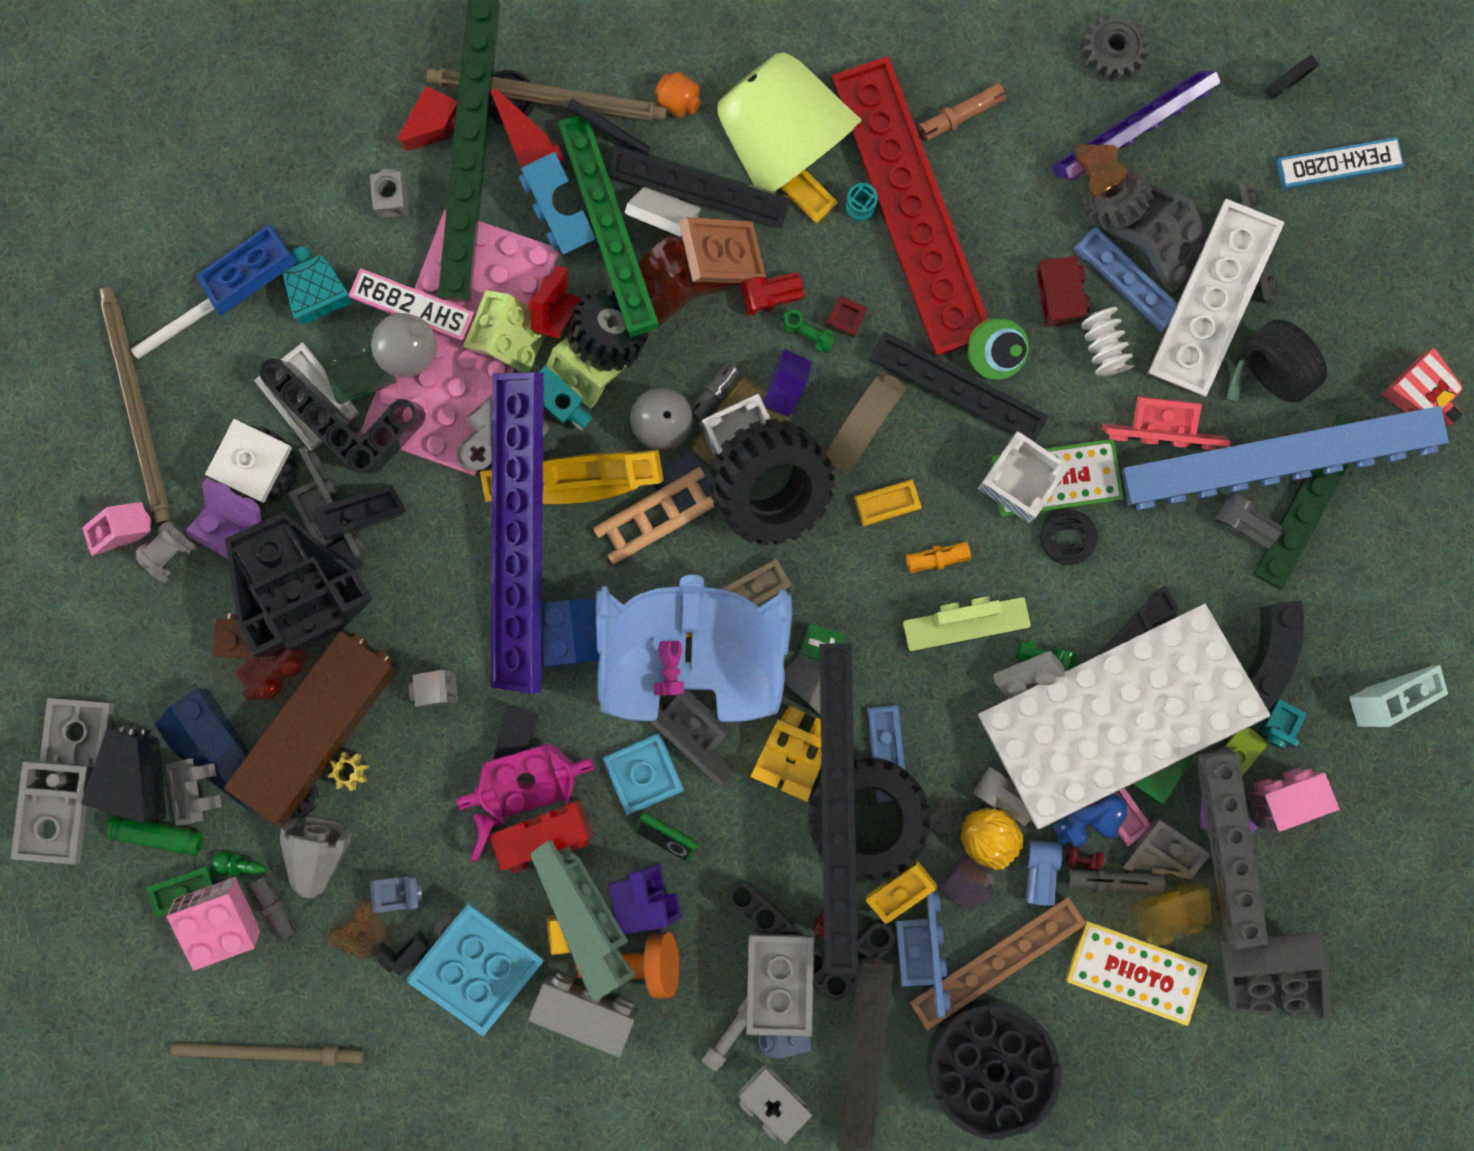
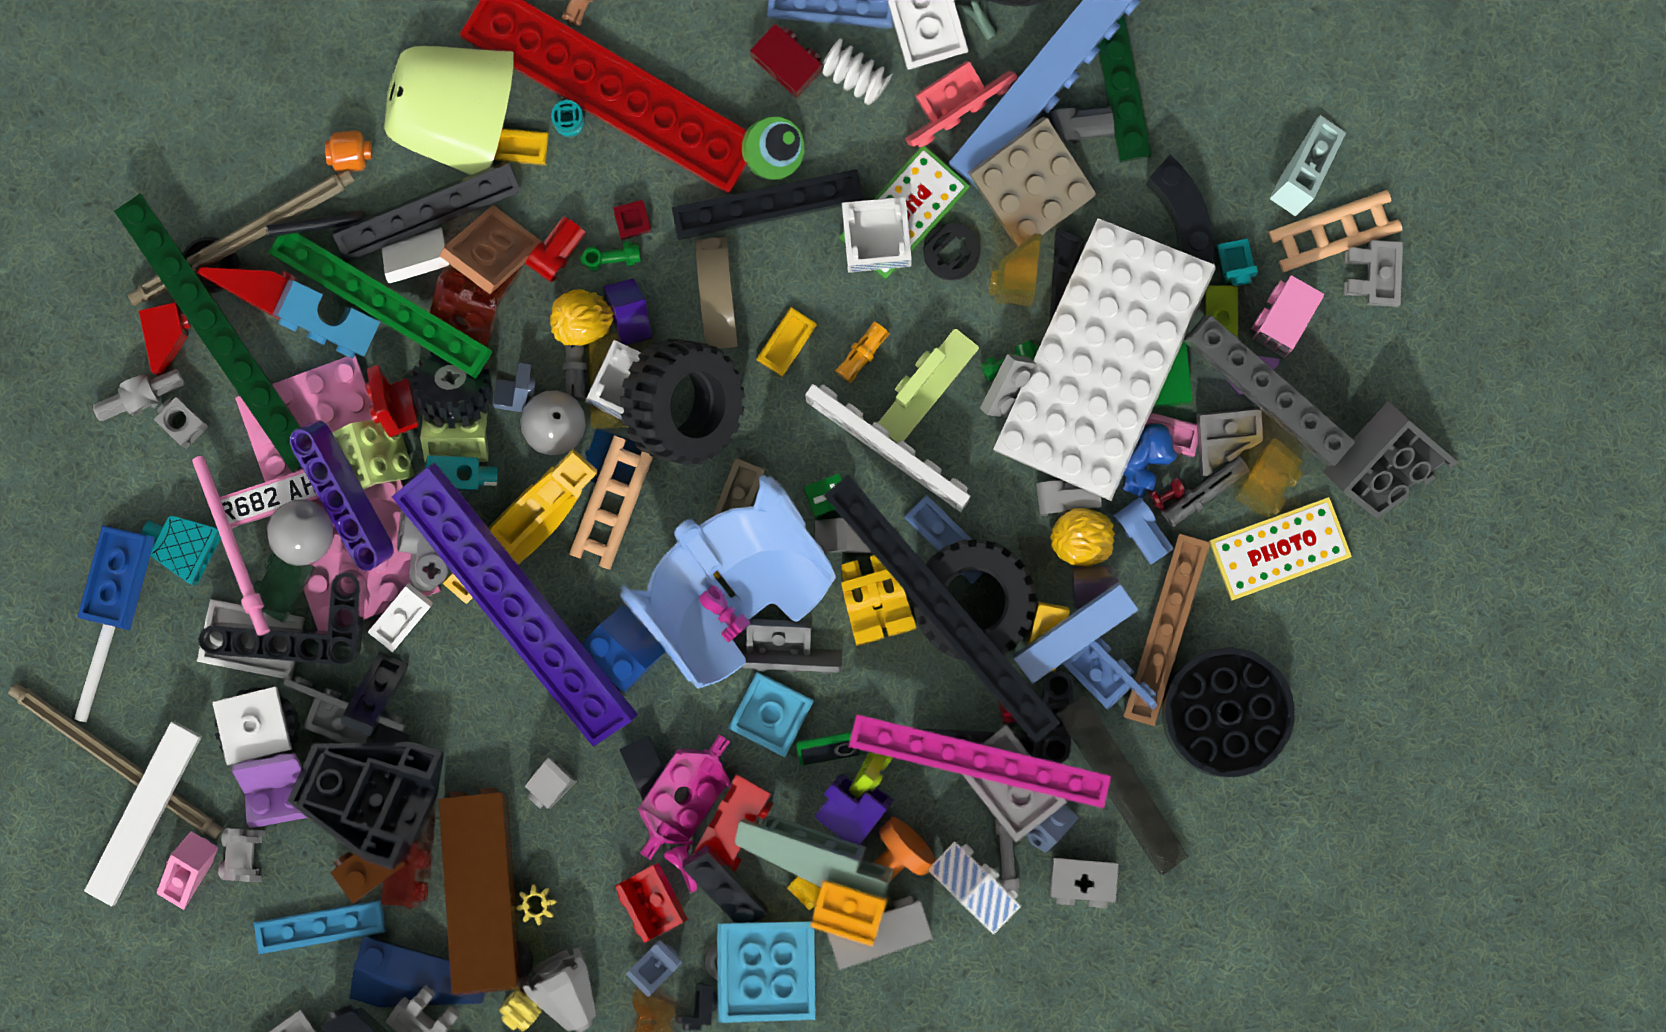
camera: 35 degrees left, 0 degrees up
none -> white tile [84,721,202,907]
none -> light grey axle [93,369,185,421]
none -> bright pink bar [192,456,270,636]
none -> dark azure tile [253,900,387,954]
none -> dark purple beam [290,420,394,571]
none -> white plate [368,583,433,652]
none -> sand blue bracket [493,363,536,412]
none -> light yellow gear [499,989,542,1032]
none -> yellow hair [550,289,613,346]
none -> red bracket [615,862,688,943]
none -> black plate [682,845,767,923]
none -> white plate [805,384,970,512]
none -> light orange plate [810,879,887,946]
none -> lime plate [848,751,893,798]
none -> dark pink plate [849,715,1111,808]
none -> container [928,842,1021,935]
none -> dark tan plate [967,117,1097,250]
none -> clear yellow slope [989,233,1041,307]
none -> medium blue tile [1013,582,1138,684]
none -> light nougat bar [1268,190,1402,273]
none -> light grey plate [1343,240,1403,307]

